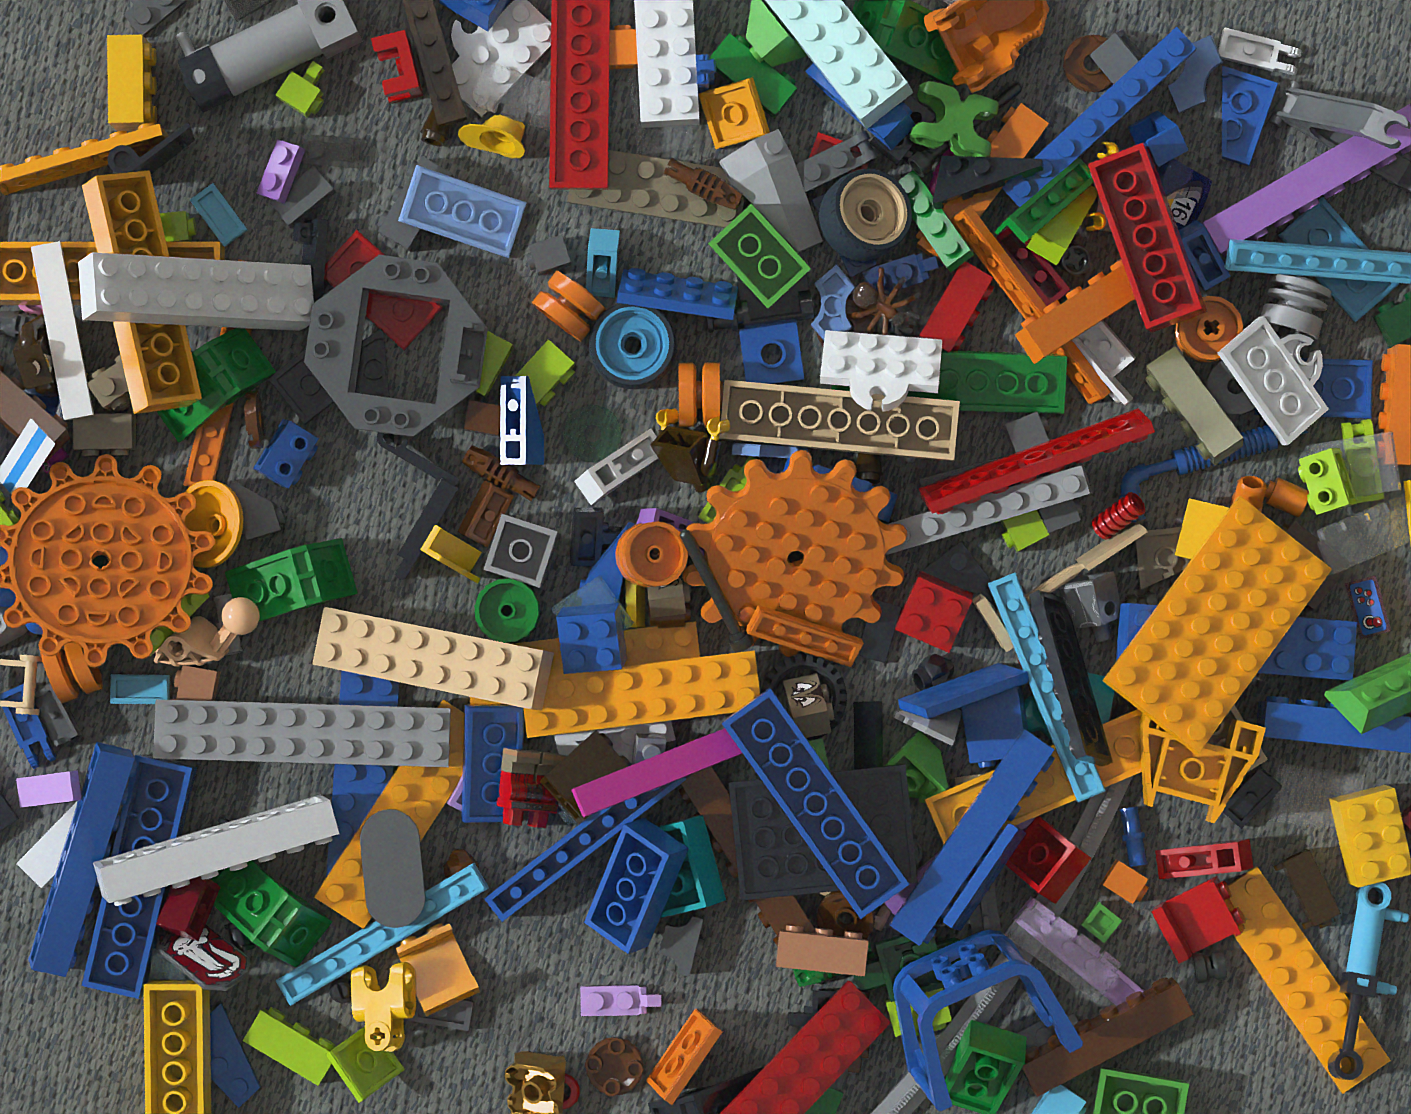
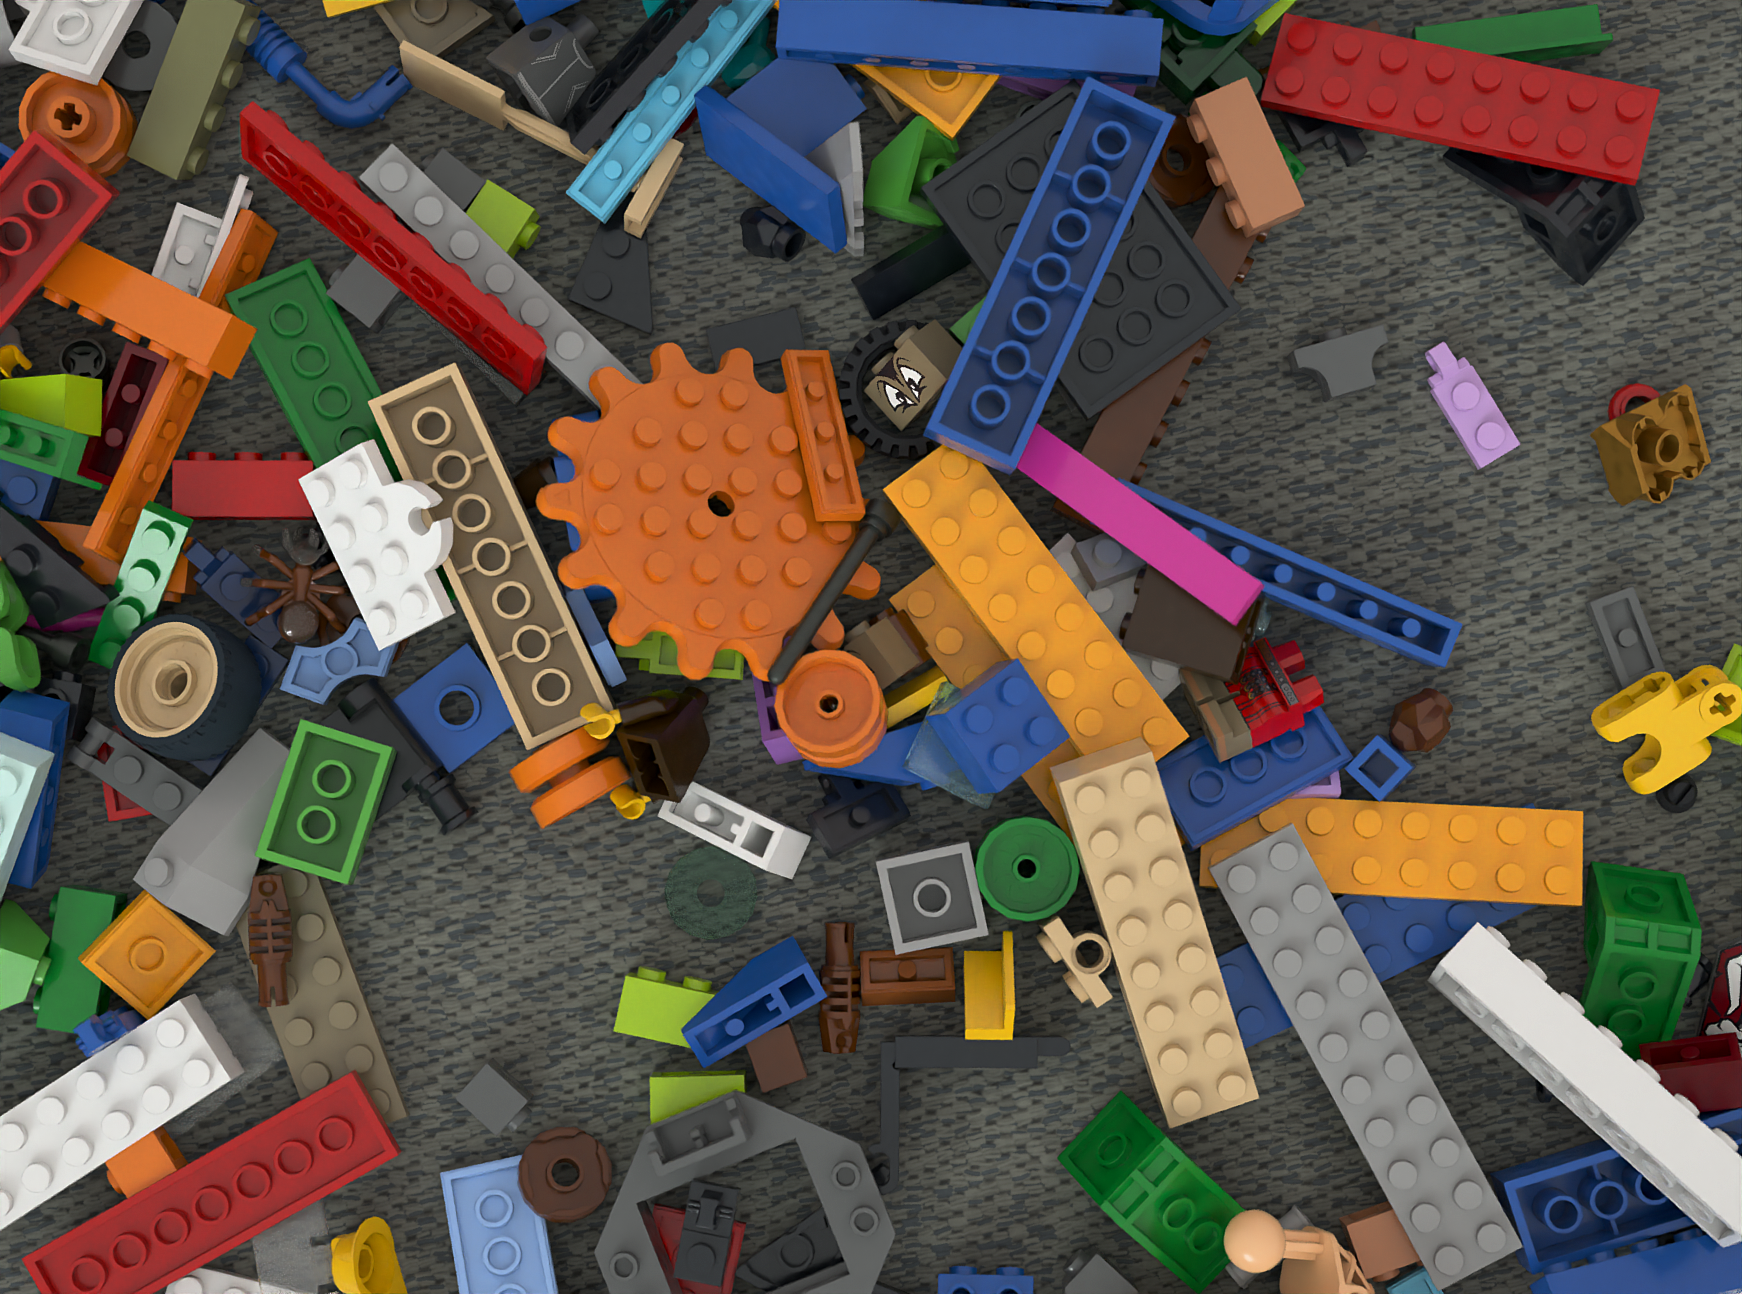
camera: 120 degrees left, 0 degrees up
medium azure tile [276,863,489,1006] -> none
dark grey tile [360,809,426,928] -> none
light orange panel [396,923,480,1017] -> none
orange wheel [531,271,607,342] -> none
blue brick [584,818,689,954] -> none
reddish brown dish [585,1037,644,1096] -> none
medium azure slope [586,228,620,298] -> none
dark azure wheel [589,303,677,389] -> none
blue plate [616,268,738,320] -> none
orange tile [646,1009,723,1105] -> none
teal brick [657,815,726,918] -> none
red brick [895,571,973,653] -> none
red piece [1092,492,1145,540] -> none
none -> reddish brown tile [517,1127,612,1223]
none -> black hinge [673,1179,740,1287]
none -> tan plate [1035,914,1113,1008]
none -> blue brick [1345,734,1417,802]

